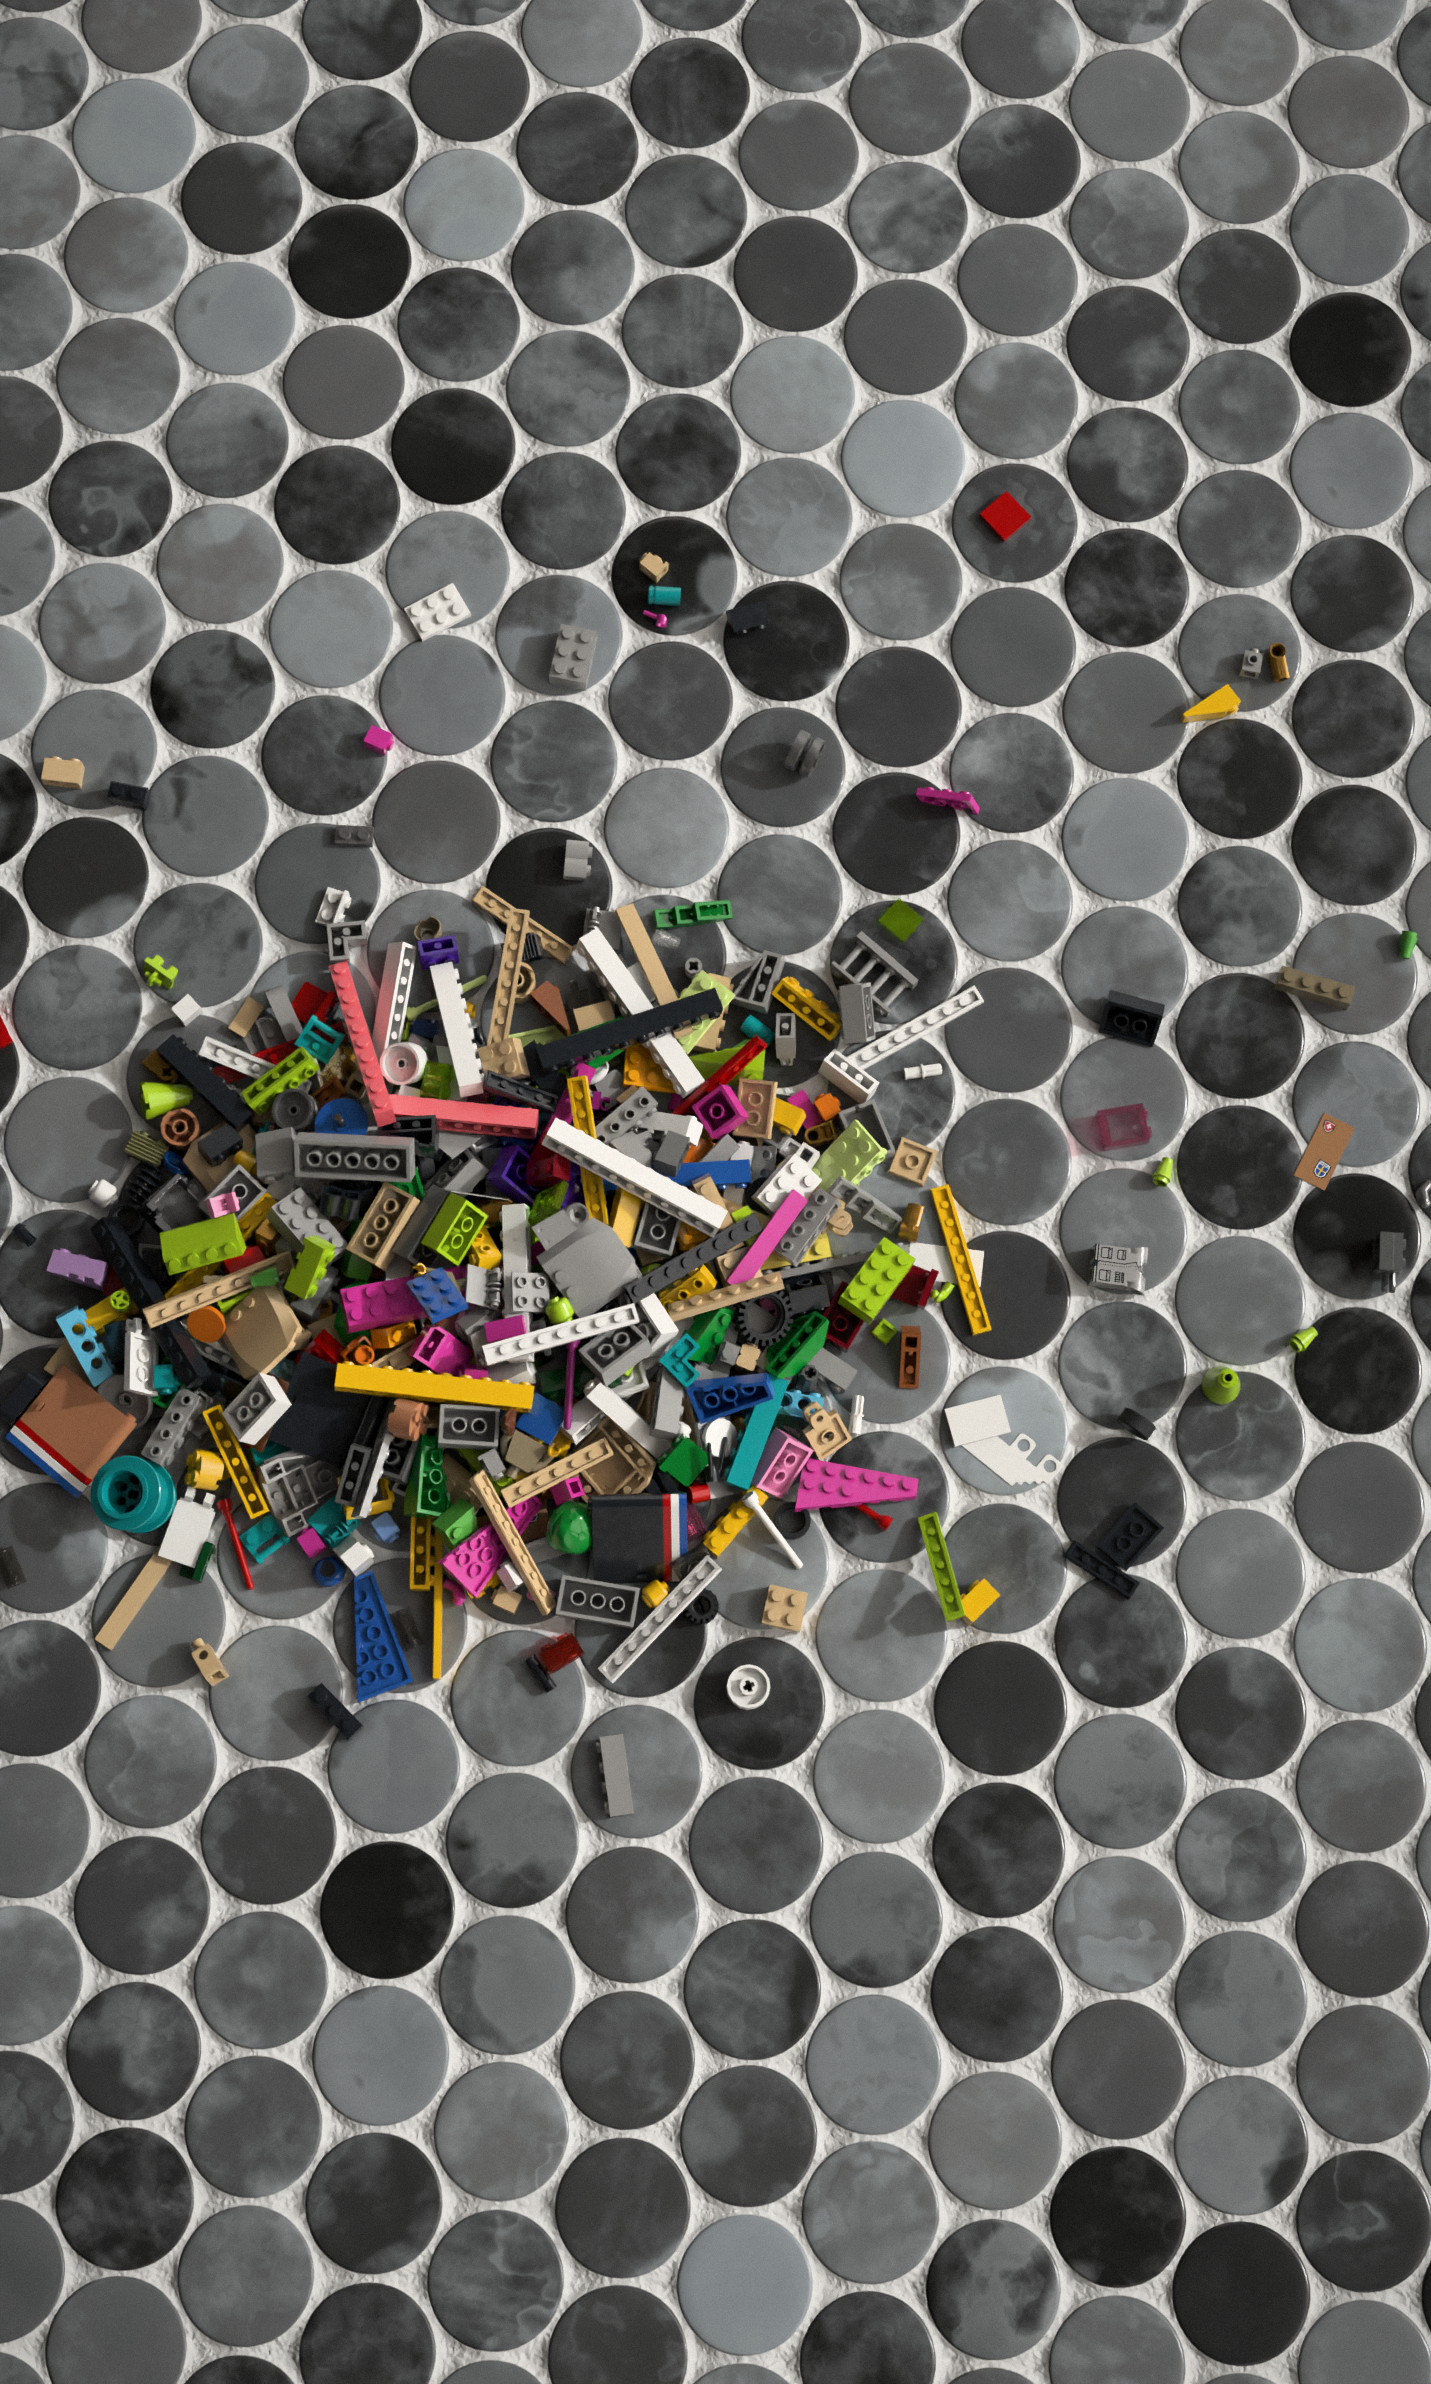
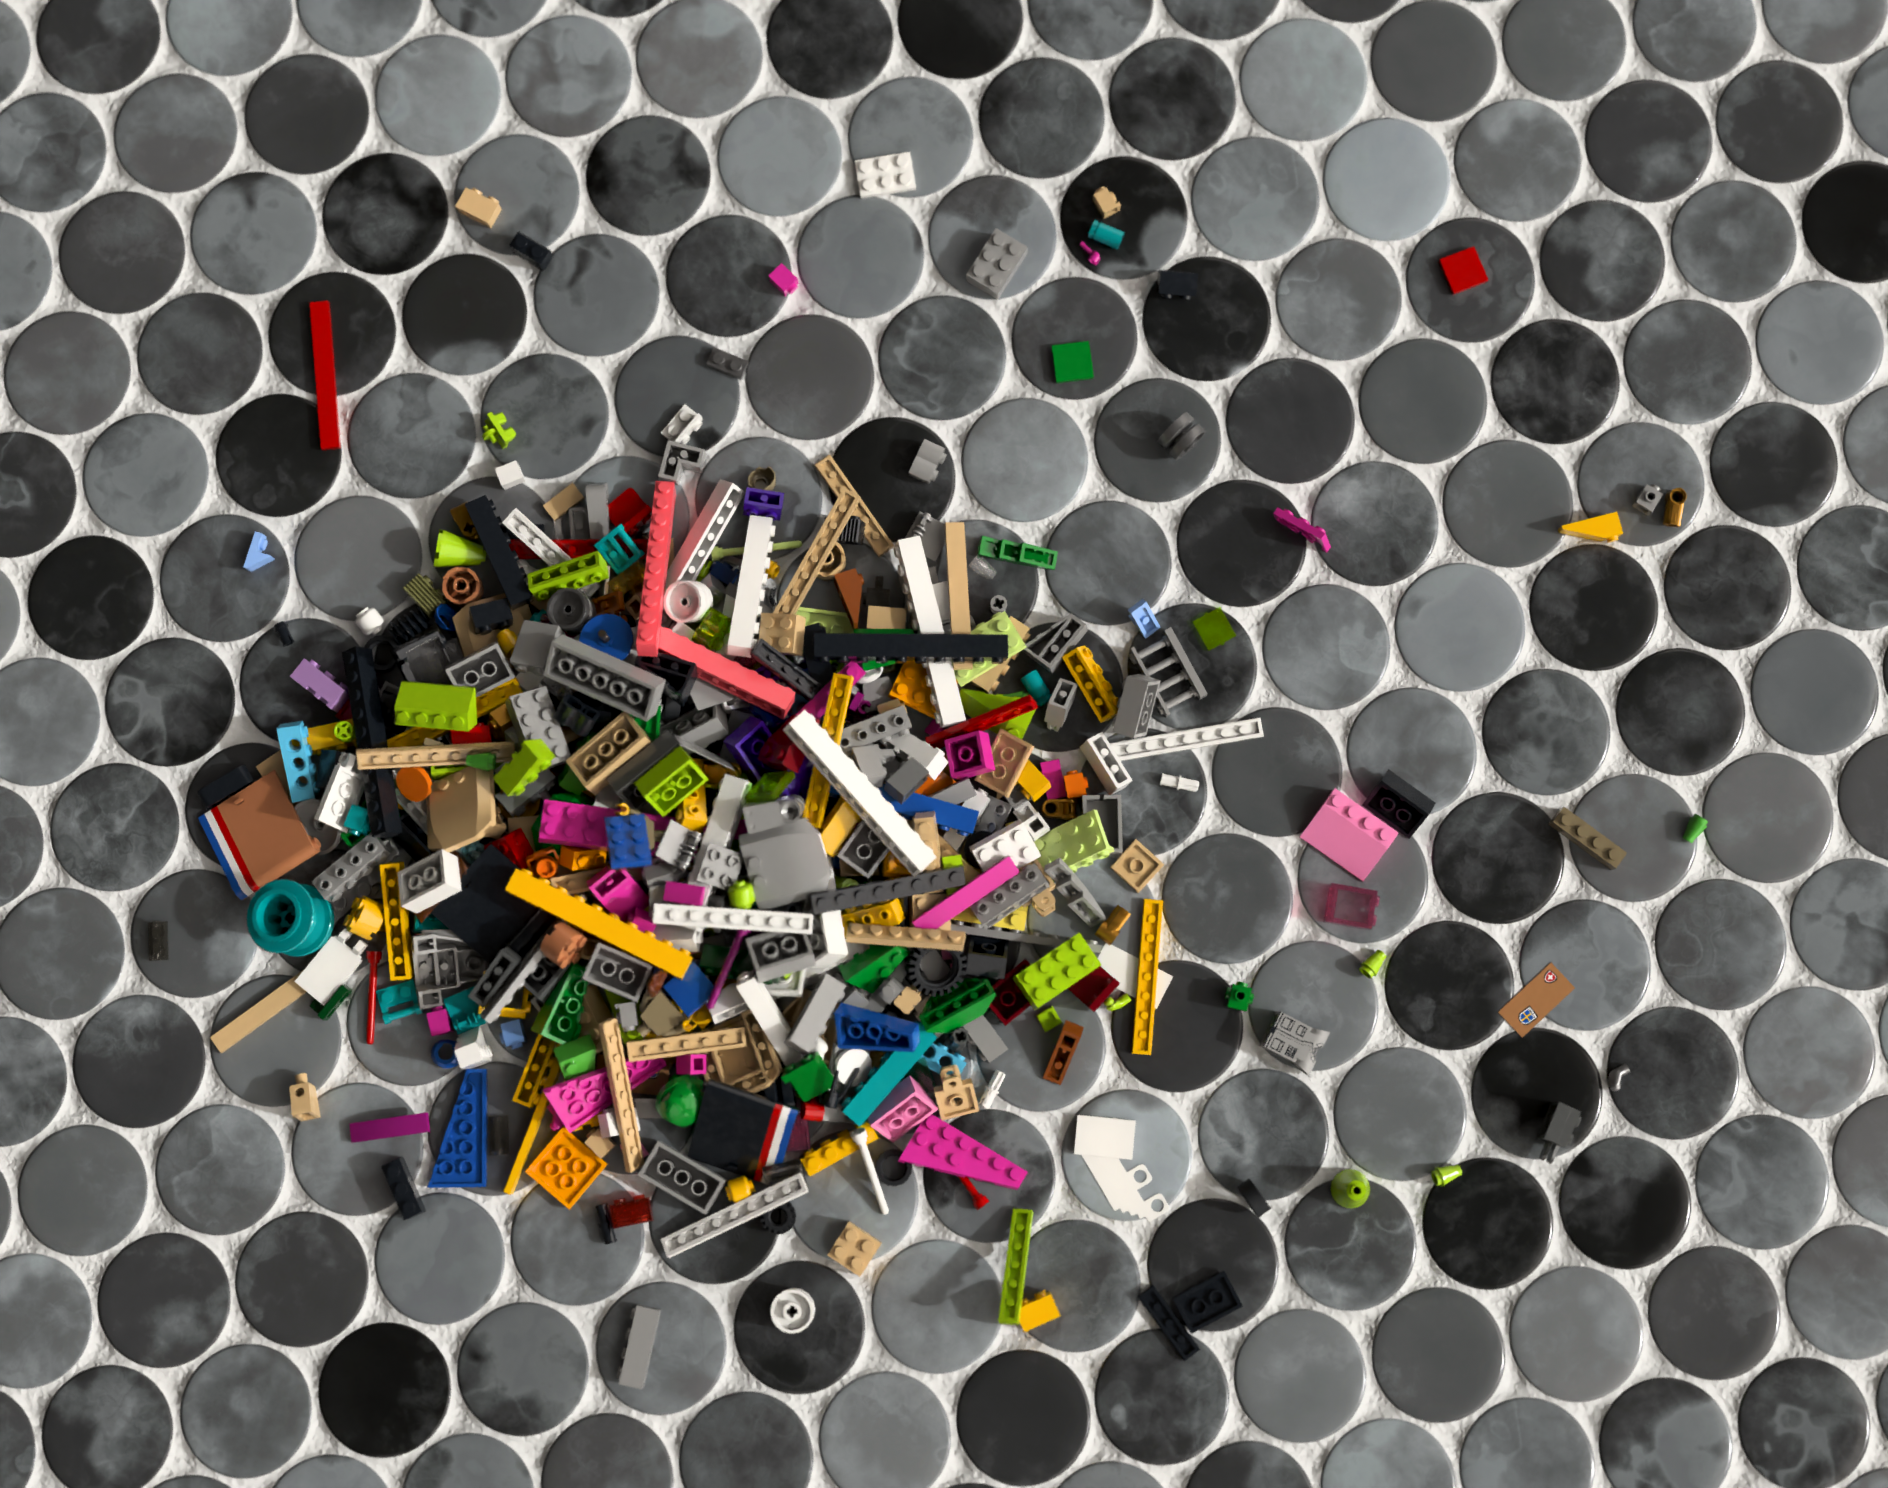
camera: 30 degrees right, 5 degrees up
bright pink bracket [205,1192,240,1219] -> none
teal plate [659,1333,700,1389] -> none
none -> magenta slope [349,1112,430,1143]
none -> light orange plate [525,1126,608,1210]
none -> green tile [1051,341,1094,384]
none -> light blue slope [1128,599,1161,639]
none -> green brick [1225,981,1254,1012]
none -> bright pink slope [1300,788,1399,882]

